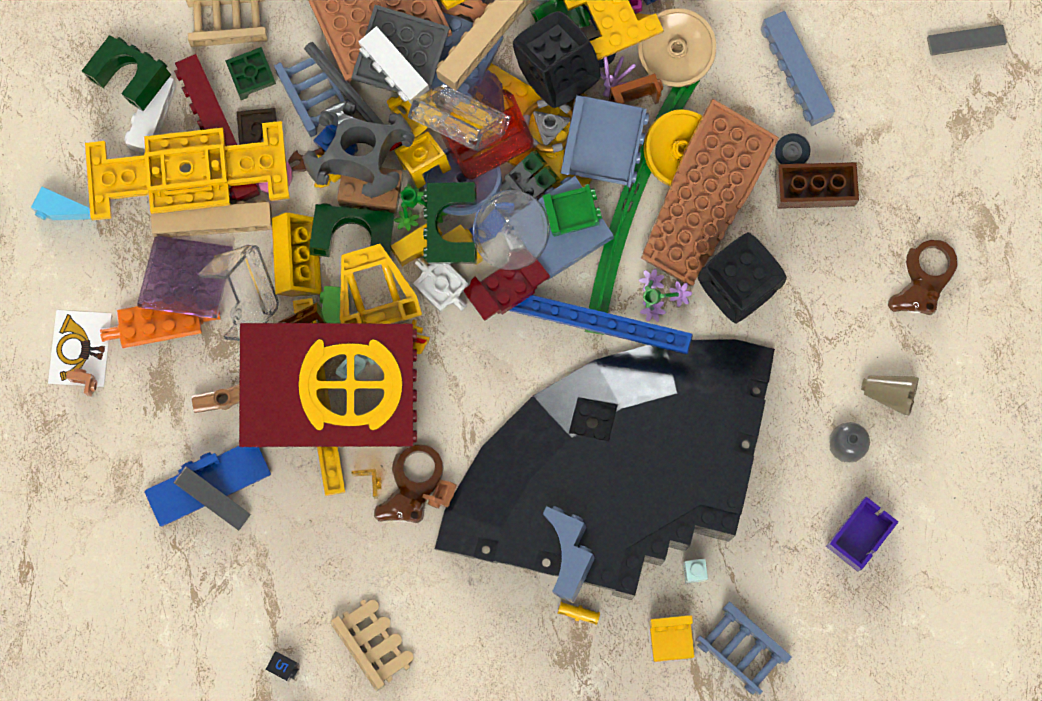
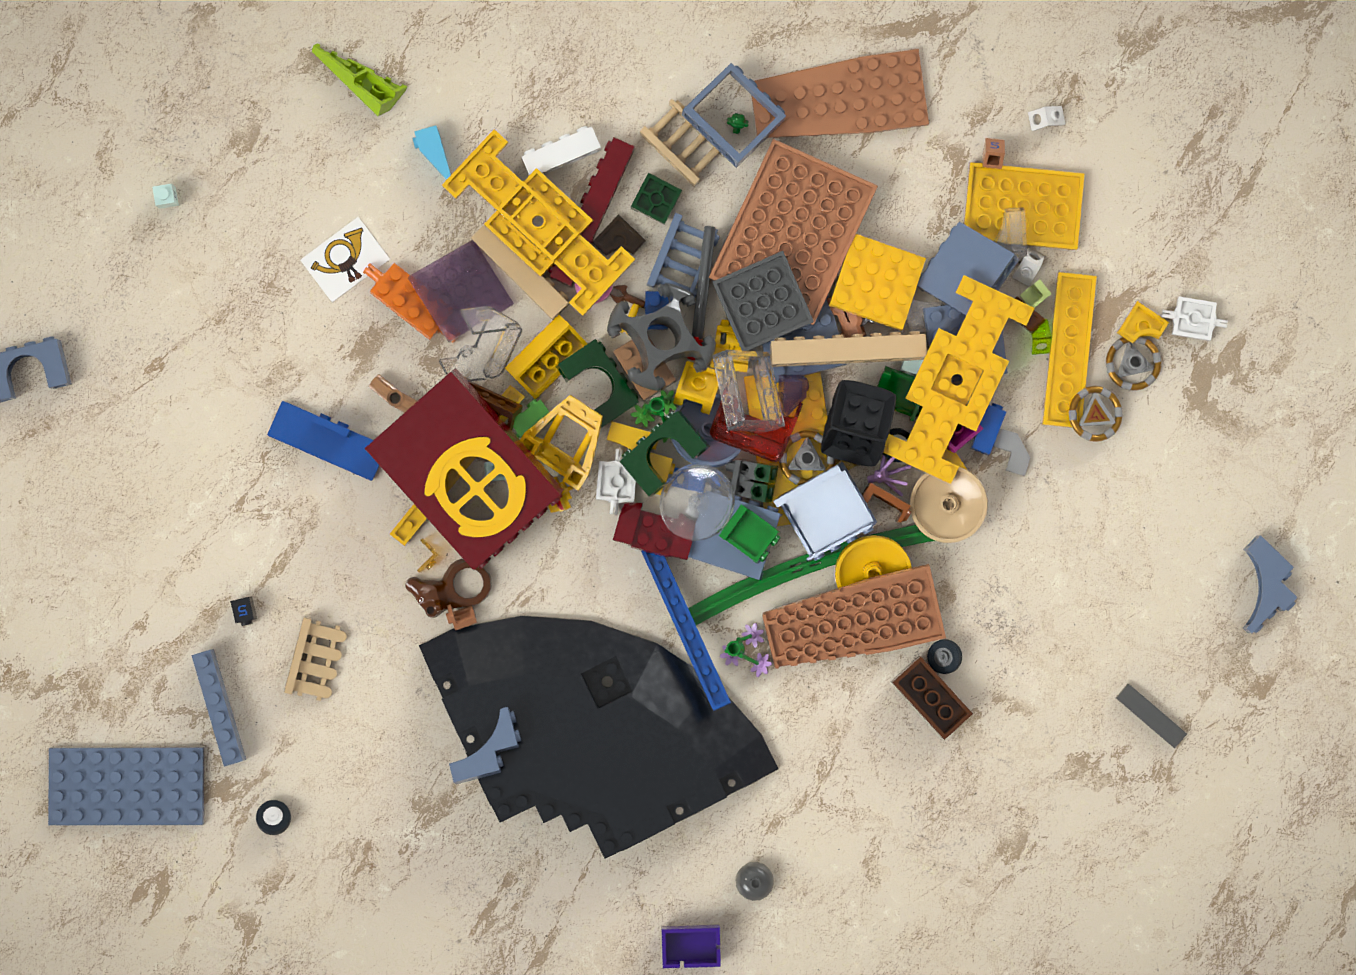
camera: 50 degrees right, 10 degrees up
nougat bracket [66,368,97,397] -> none
dark green arch [82,35,171,111] -> none
dark grey tile [173,466,251,531] -> none
white brick [358,26,429,104] -> none
yellow pin [557,601,600,625] -> none
yellow bracket [649,615,694,662] -> none
light aqua brick [683,559,708,584] -> none
sand blue fence [696,602,792,695] -> none
black piece [698,232,787,324] -> none
sand blue brick [761,11,835,126] -> none
dark tan cone [861,375,919,416] -> none
reddish brown animal [888,240,958,315] -> none

